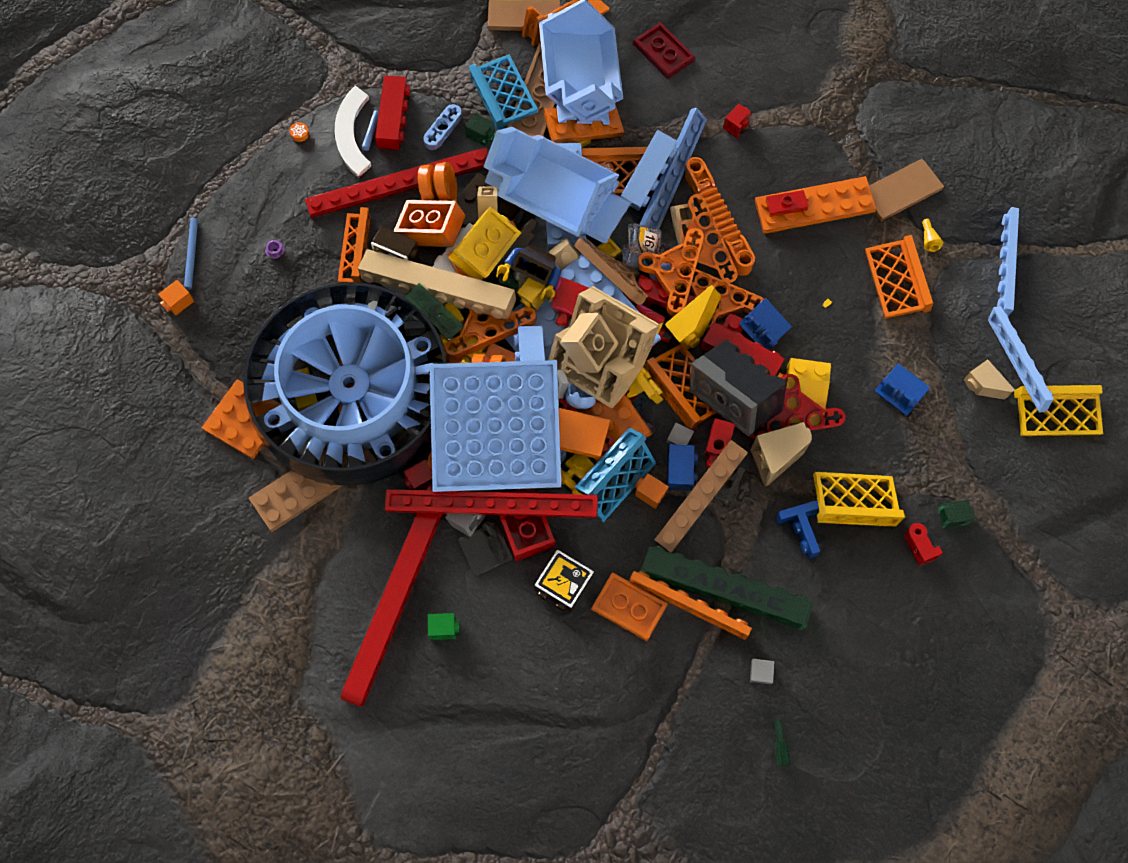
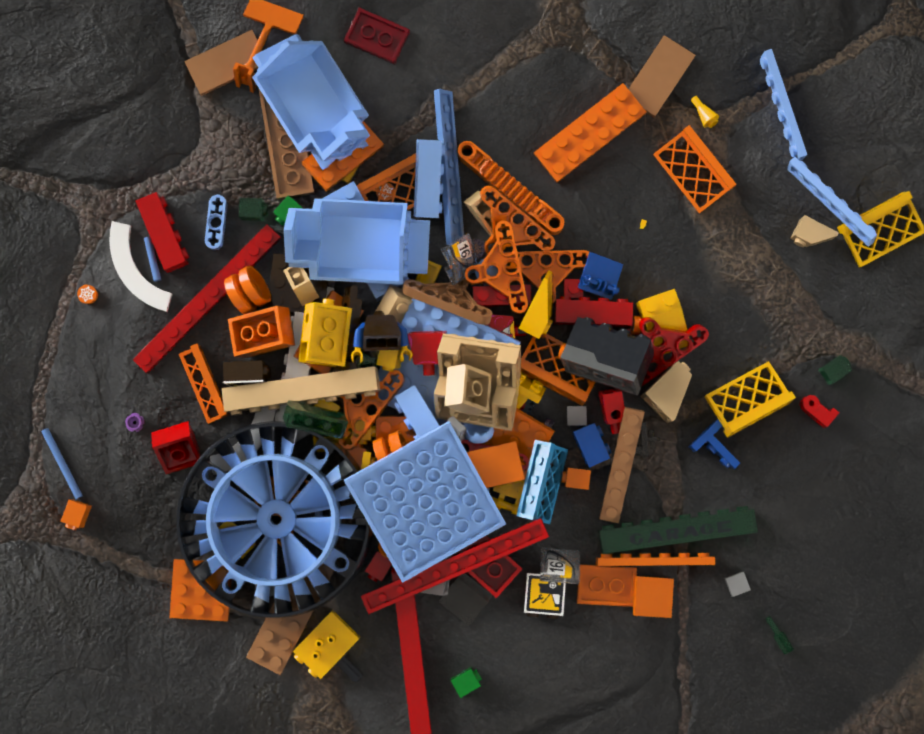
camera: 25 degrees left, 15 degrees up
dark azure fence [468,54,538,131] -> none
red brick [723,104,751,138] -> none
red plate [766,190,808,217] -> none
blue hinge [874,364,930,416] -> none
none -> red slope [151,421,201,474]
none -> yellow piece [293,610,363,683]
none -> slope [540,547,580,584]
none -> orange tile [633,576,674,618]

